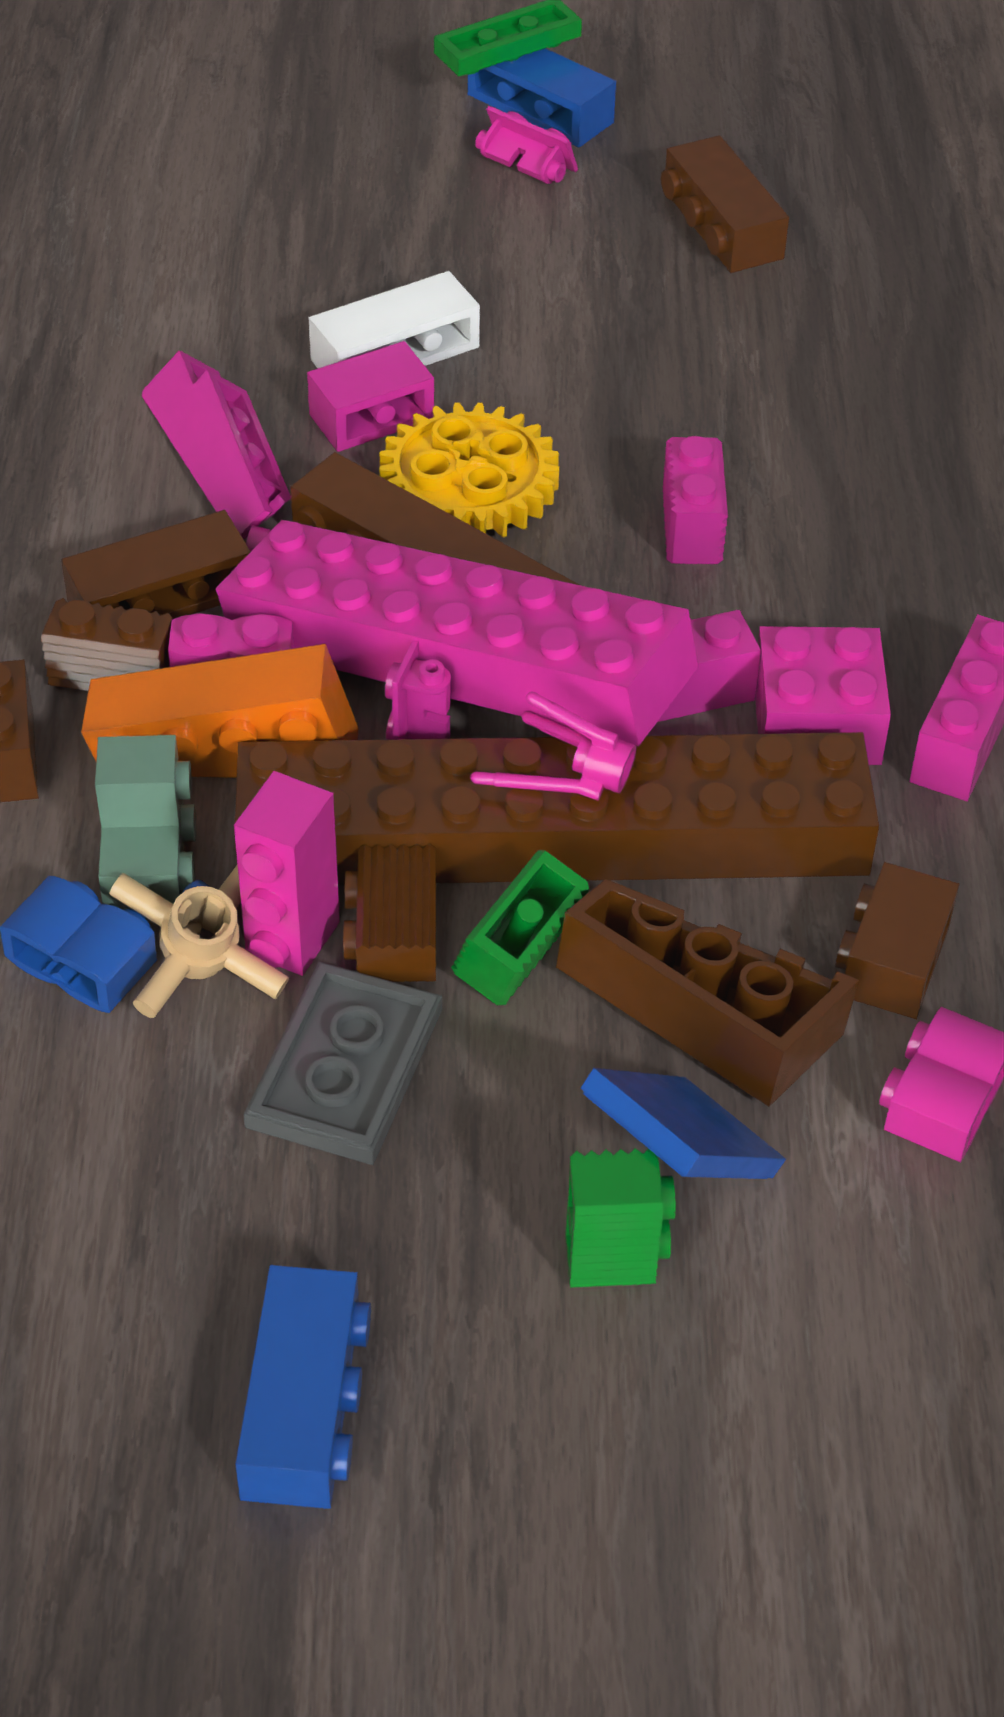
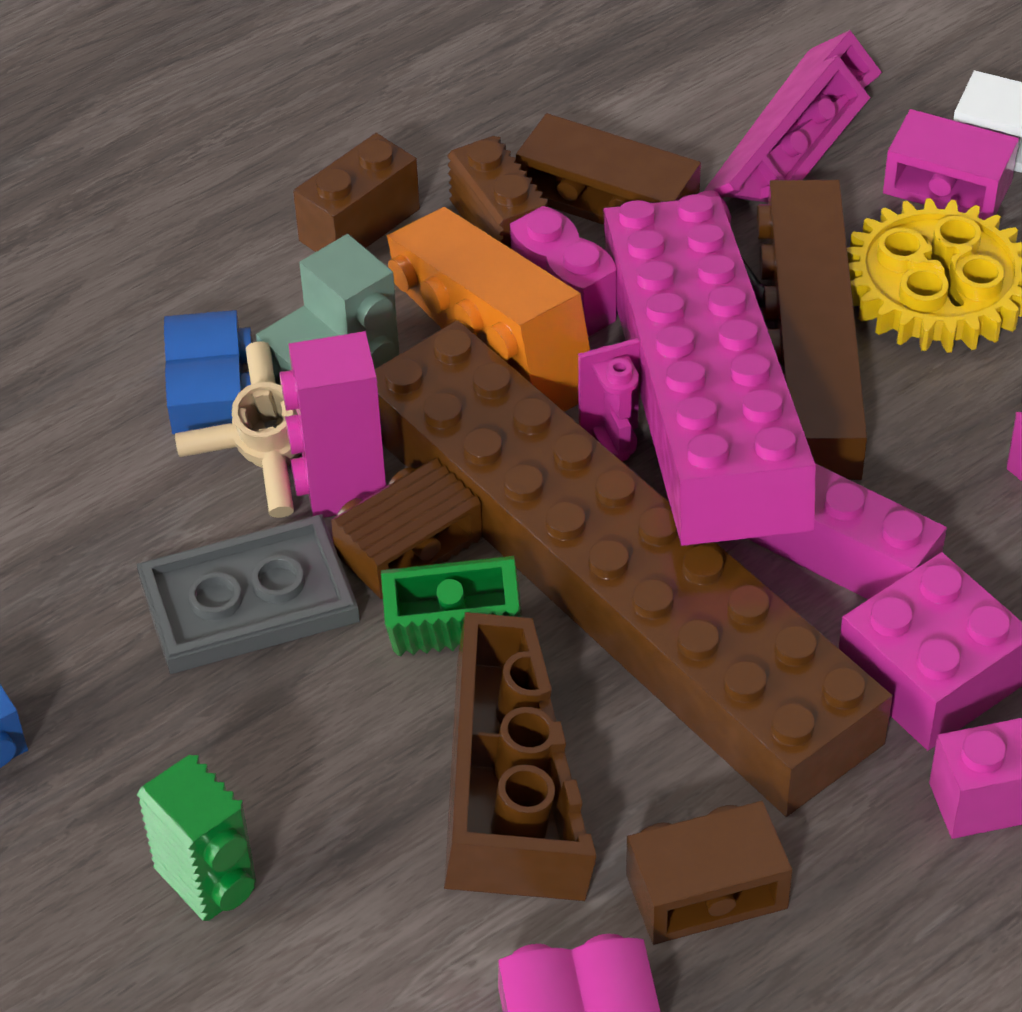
camera: 55 degrees right, 0 degrees up
dark pink plant [470,692,636,801] -> none
blue tile [581,1068,786,1179] -> none

